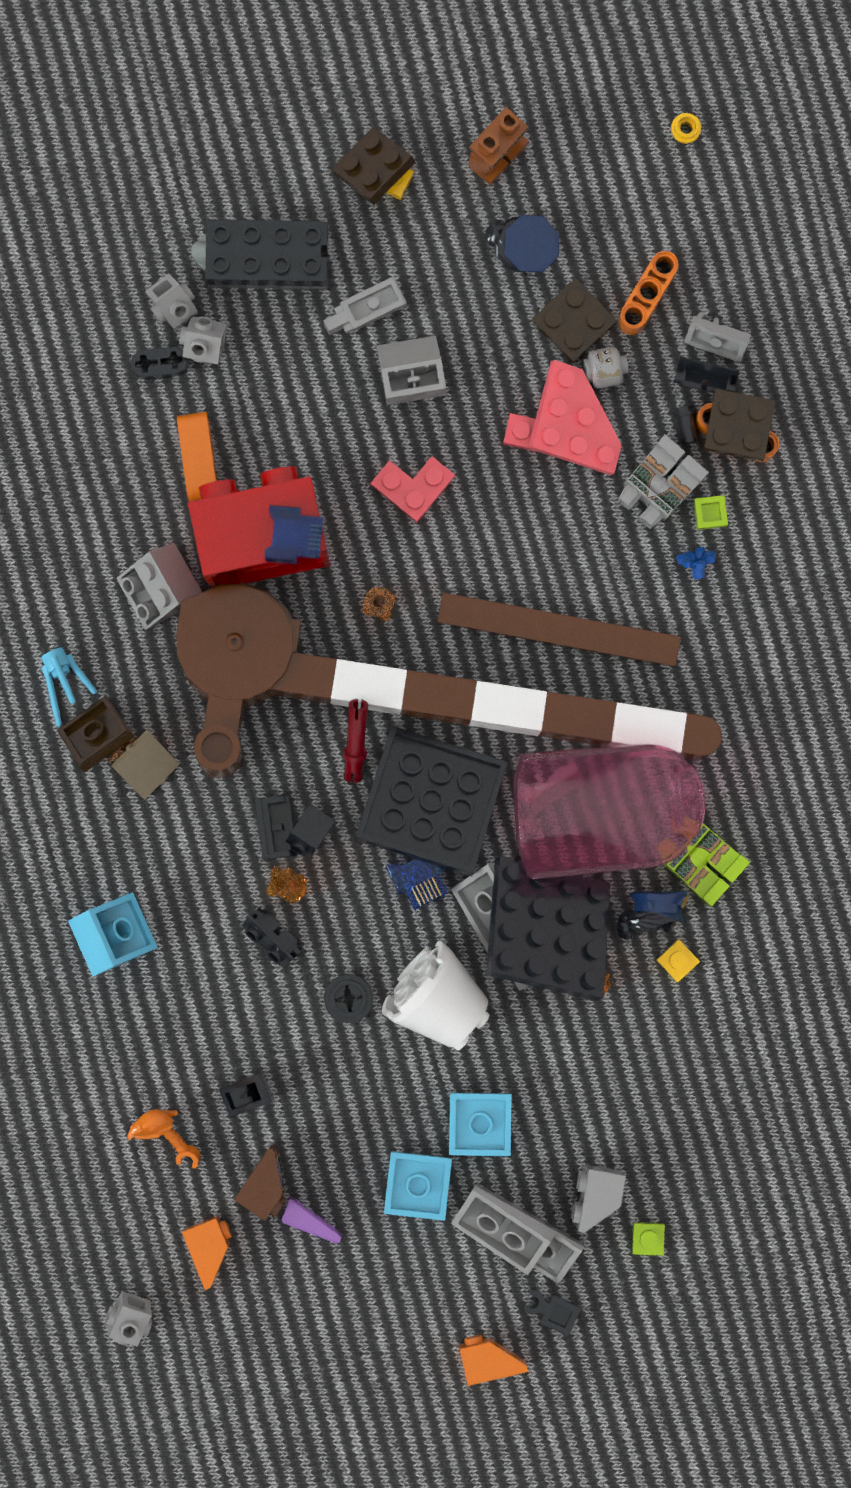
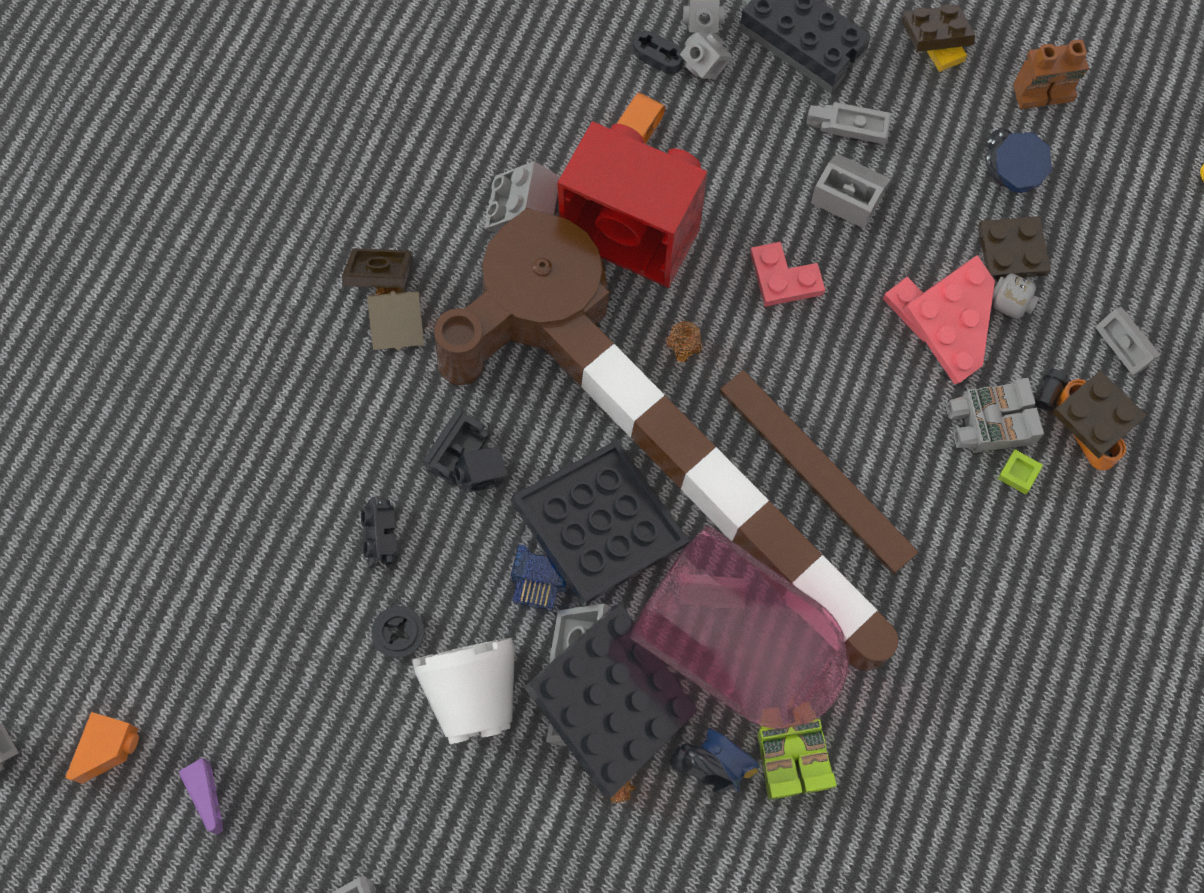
camera: 40 degrees right, 15 degrees down
medium azure plant [41,648,97,727] -> none
medium azure slope [68,892,158,977] -> none
orange piece [127,1109,201,1169] -> none
black slope [219,1071,274,1117] -> none
reddish brown slope [234,1143,286,1221] -> none
clear blue piece [265,505,323,564] -> none
clear orange brick [266,867,307,903] -> none
dark red pin [343,699,368,783] -> none
medium azure plate [384,1151,452,1221] -> none
medium azure plate [449,1093,512,1156] -> none
orange beam [618,251,678,335] -> none
yellow plate [656,939,700,982] -> none
black hinge [673,356,739,393] -> none
blue plant [676,547,716,579] -> none

